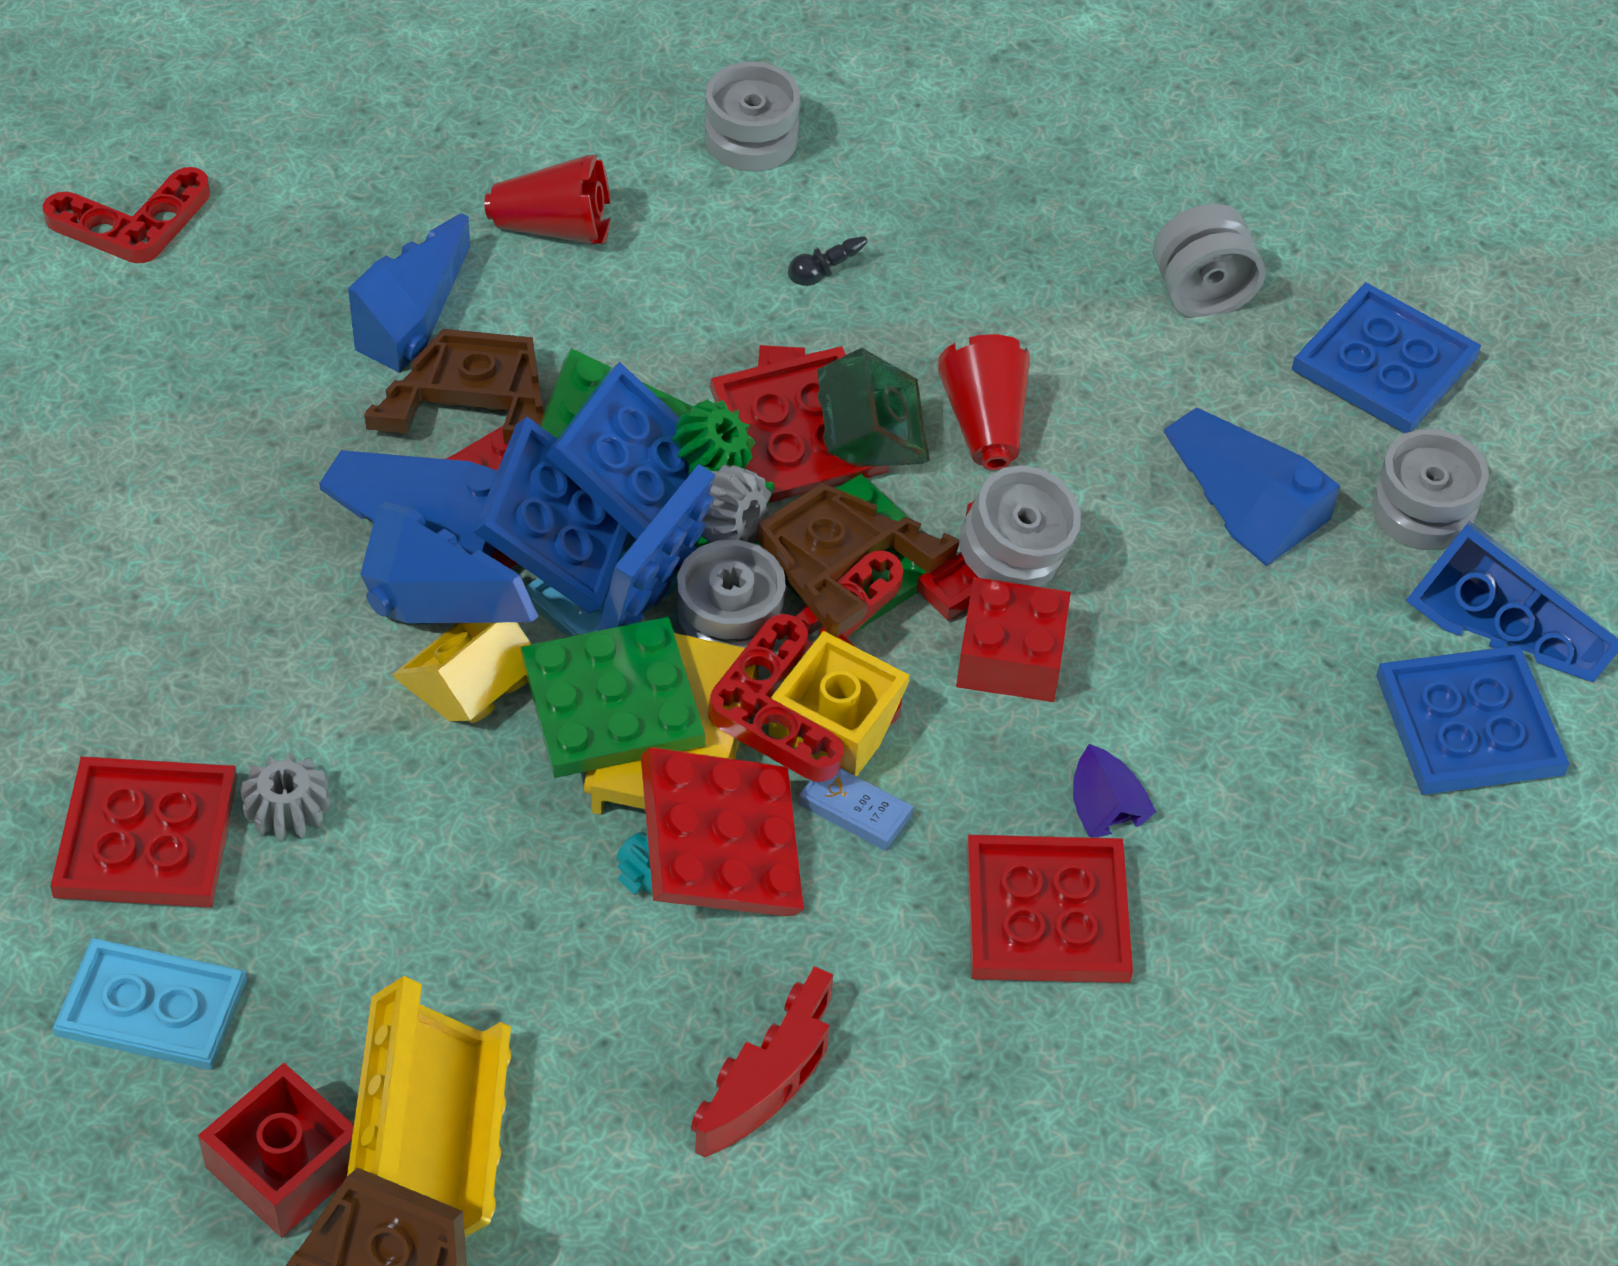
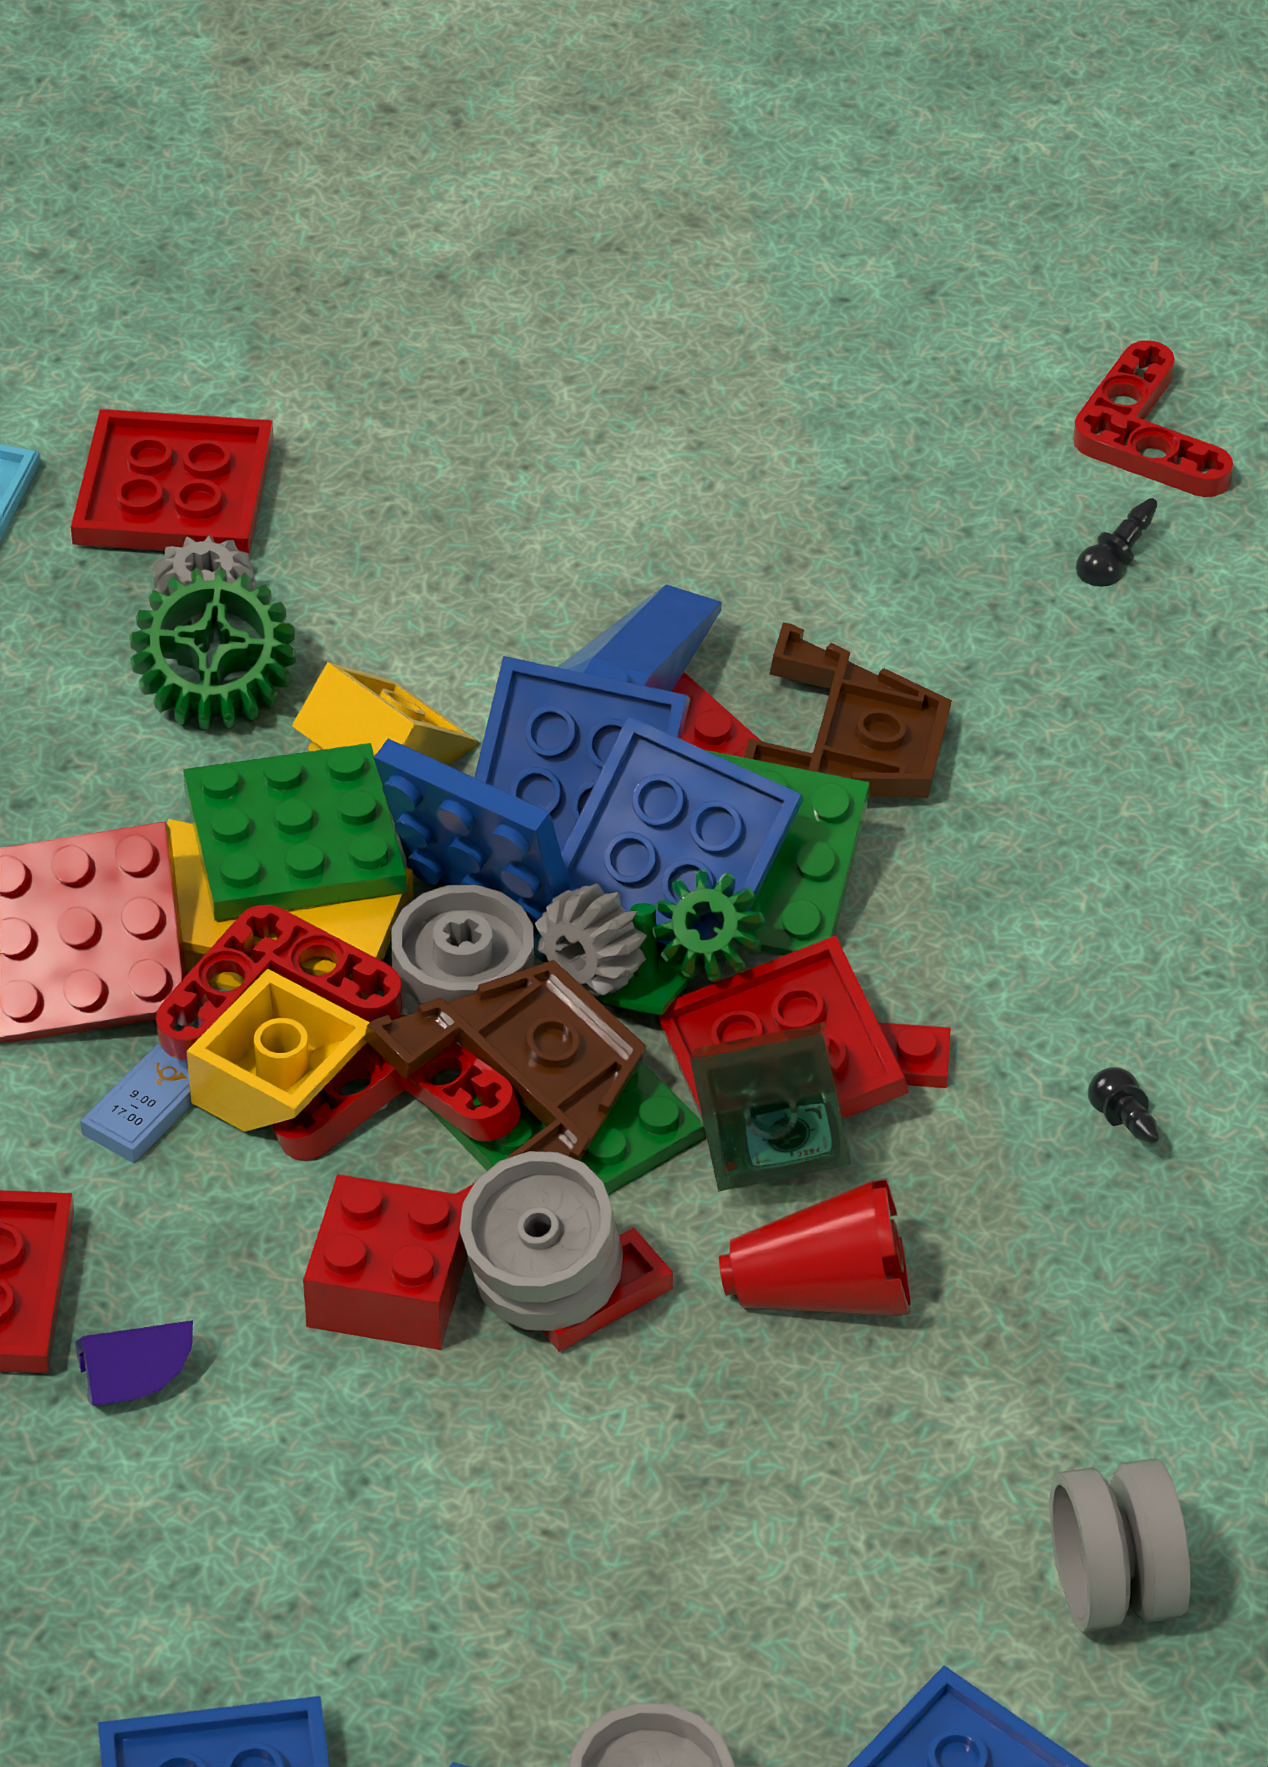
camera: 95 degrees right, 5 degrees down
blue wedge [348,213,470,373] -> none
blue wedge [360,501,539,623] -> none
red cone [484,154,611,244] -> none
blue wedge [1164,407,1340,566] -> none
none -> green gear [130,566,296,730]
none -> black bar [1076,498,1157,587]

